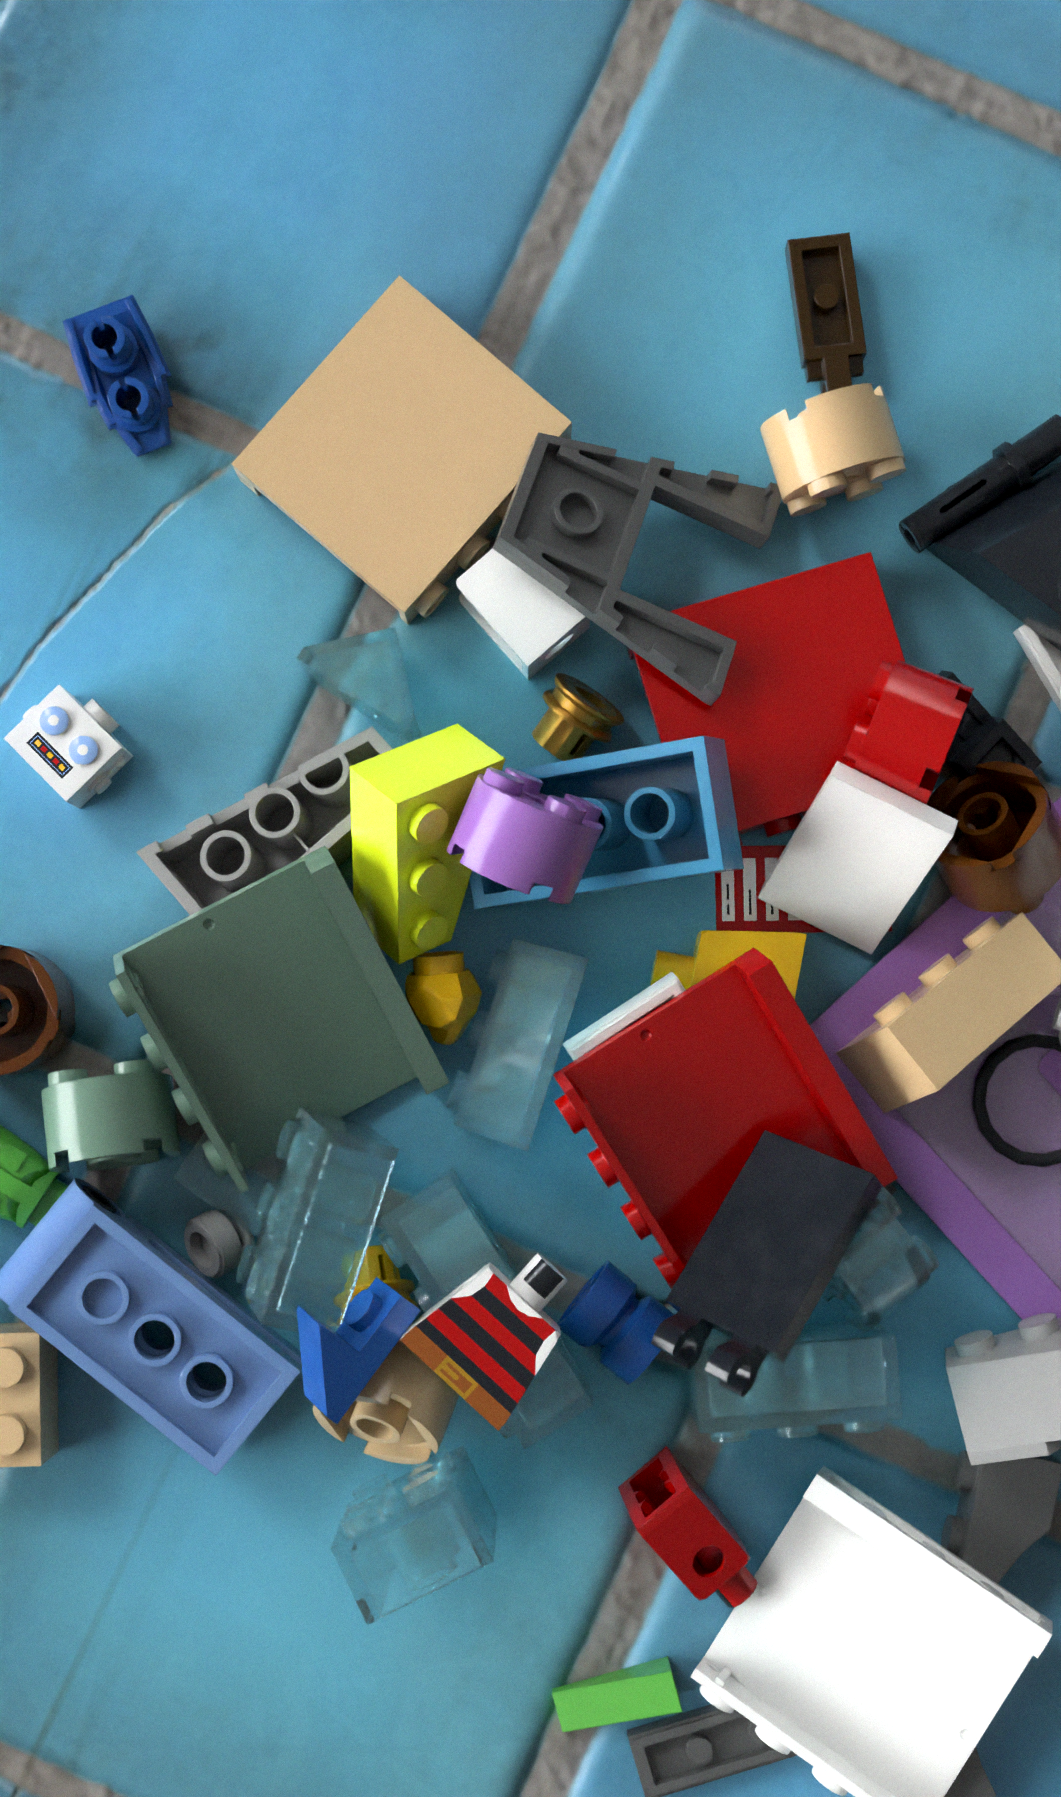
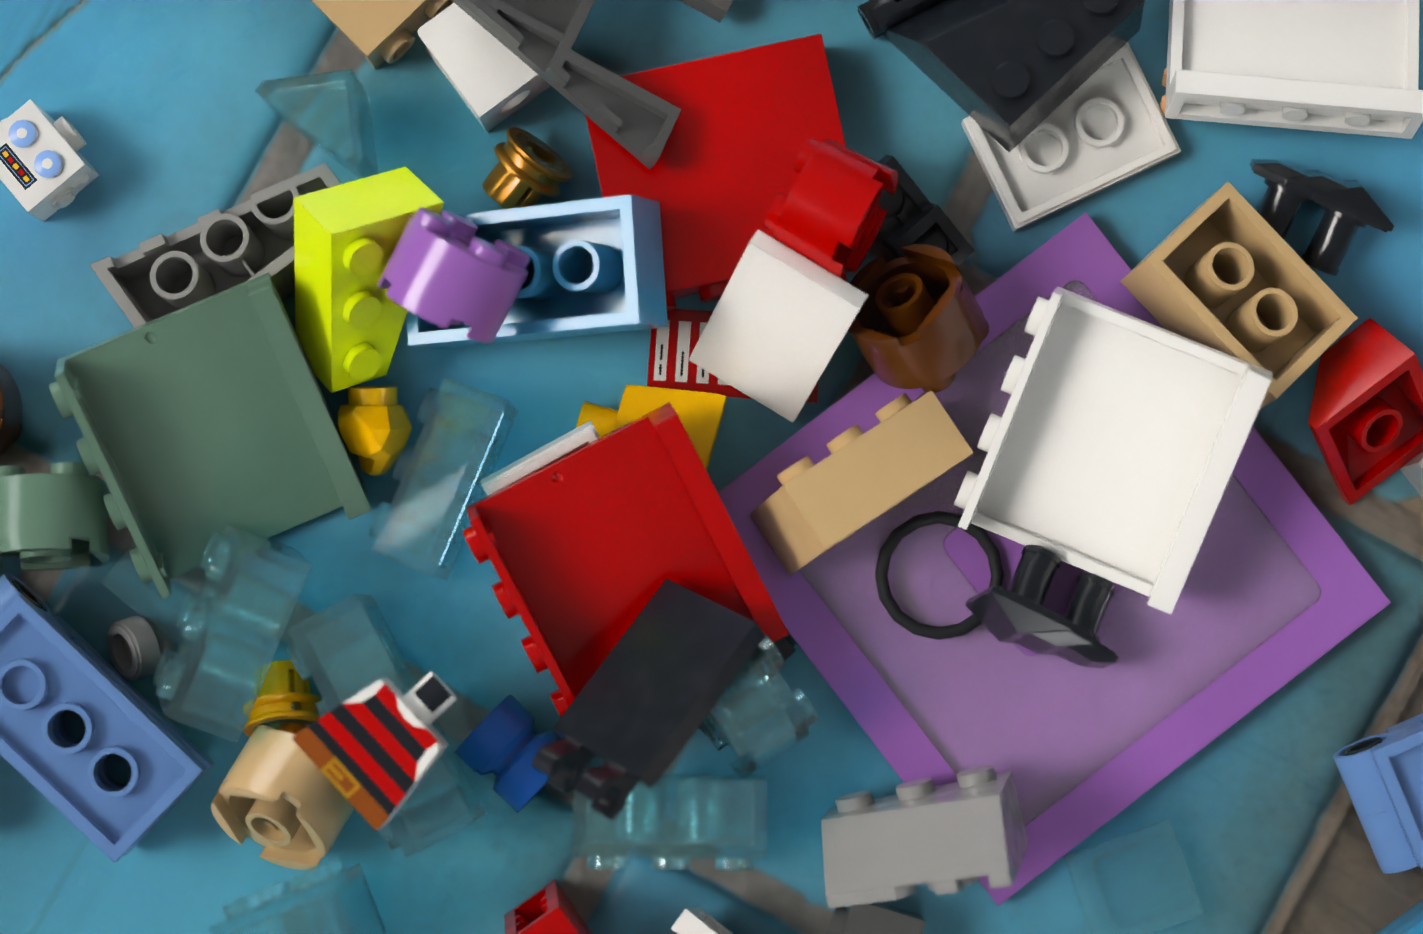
camera: 10 degrees right, 0 degrees up
blue slope [297,1277,421,1424] -> none

